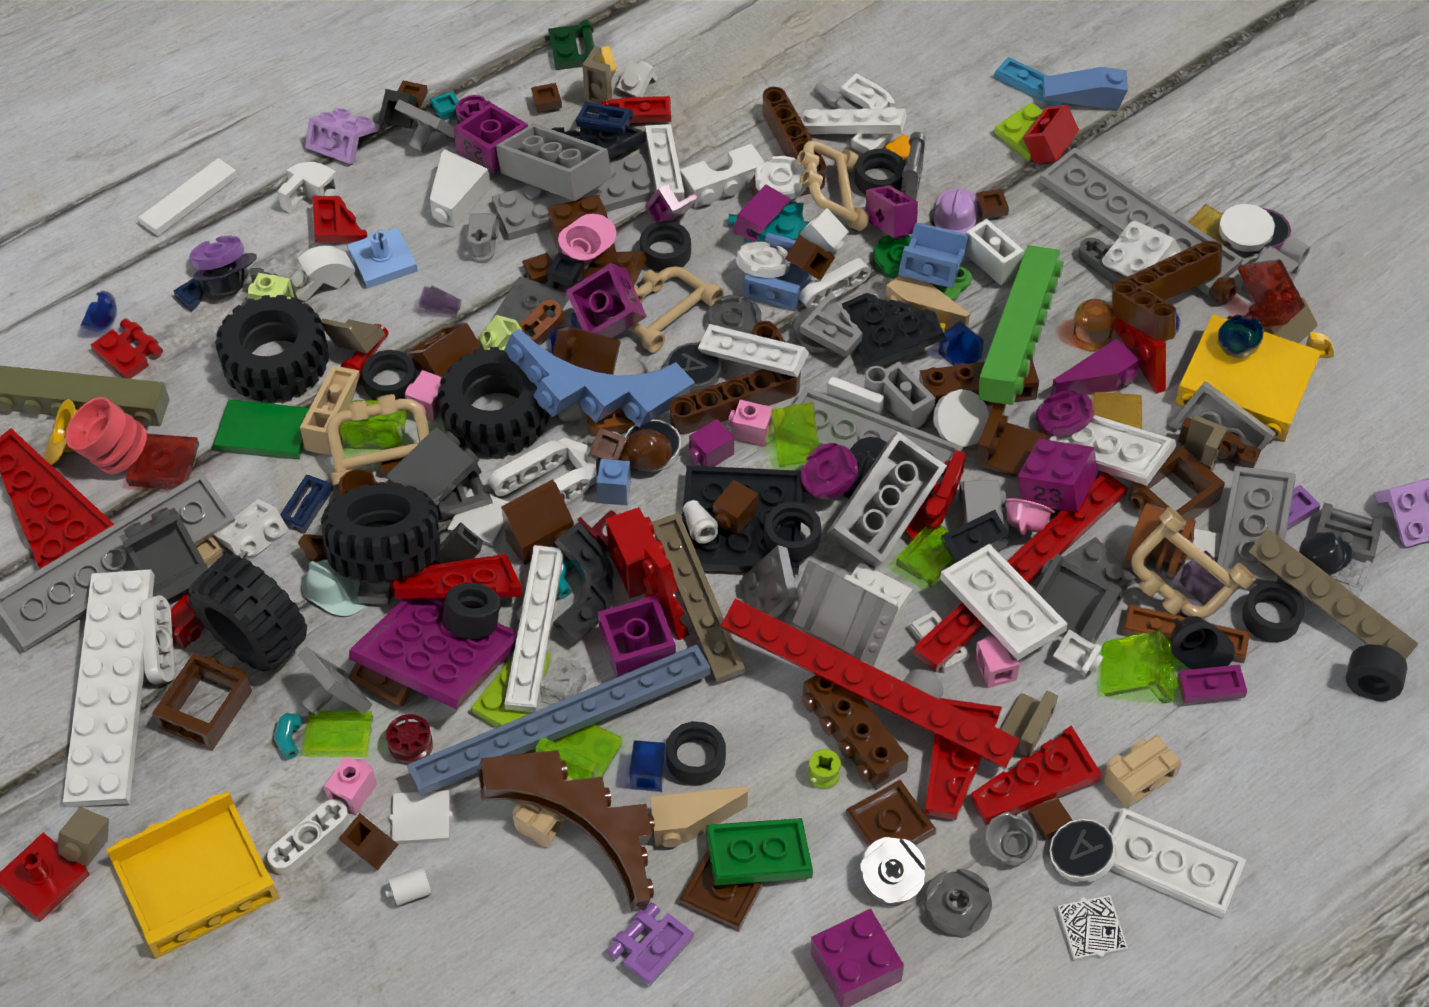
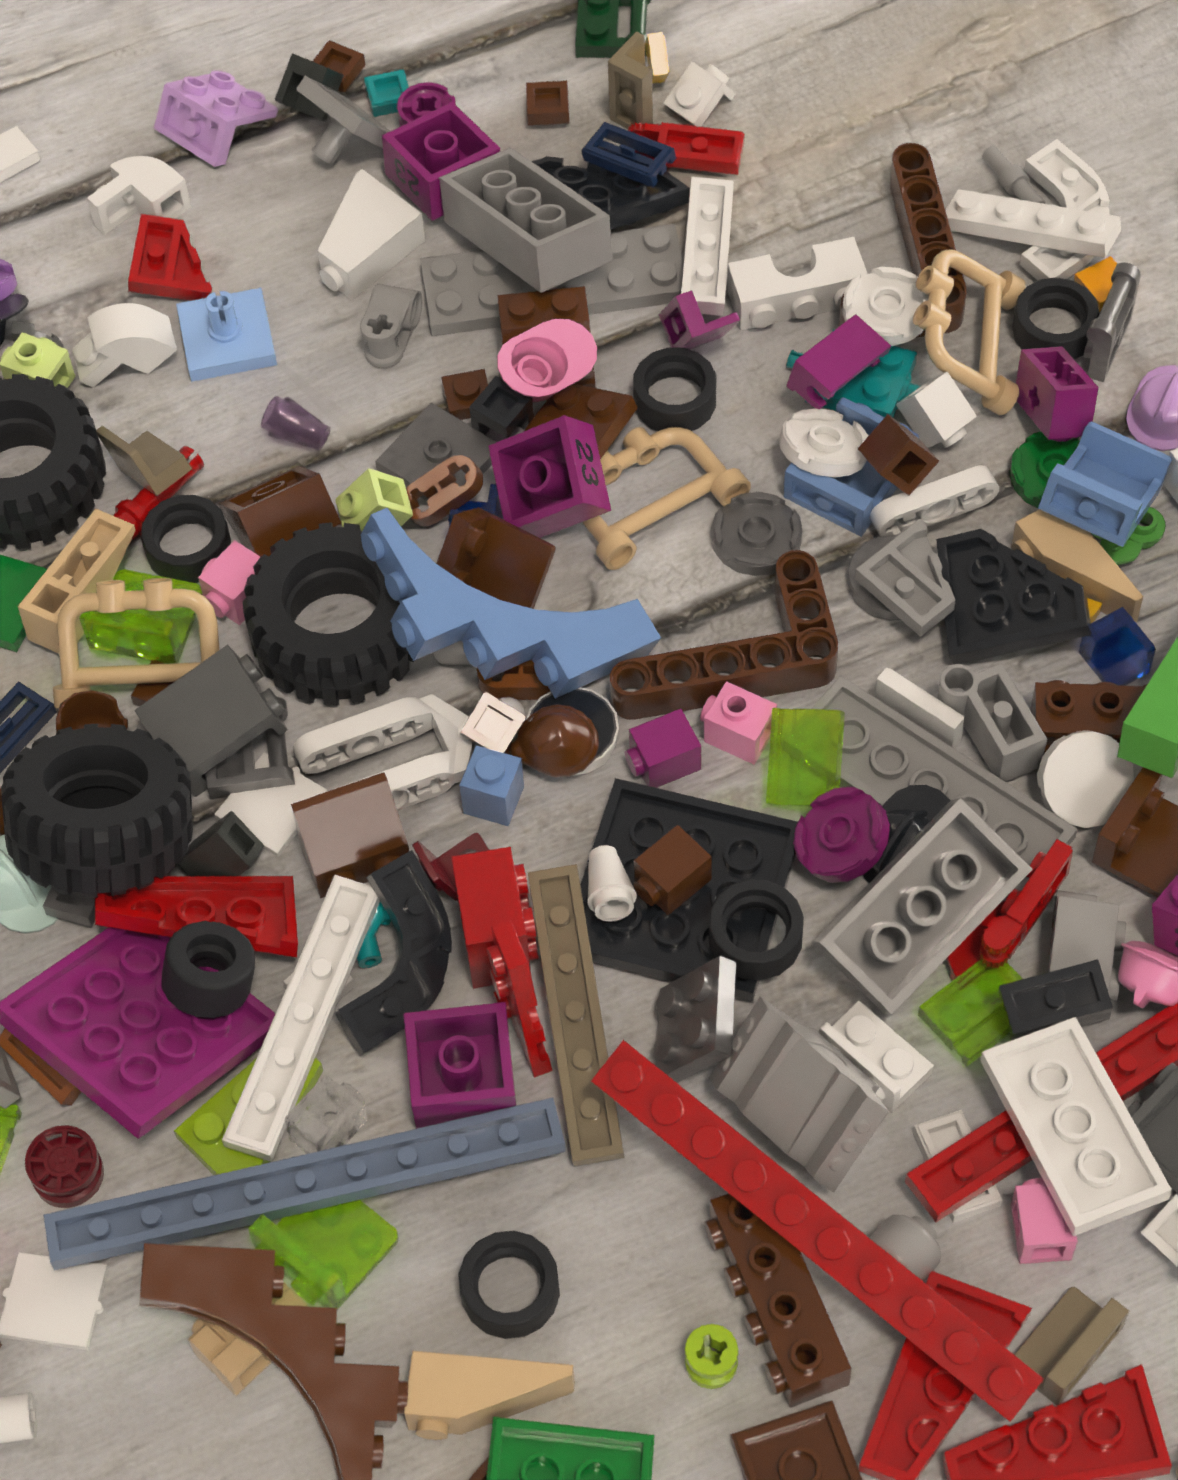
camera: 15 degrees right, 5 degrees up
clear blue panel [629,740,665,792] -> none
black tile [666,343,721,392] -> none
white plate [698,324,809,377] -> none

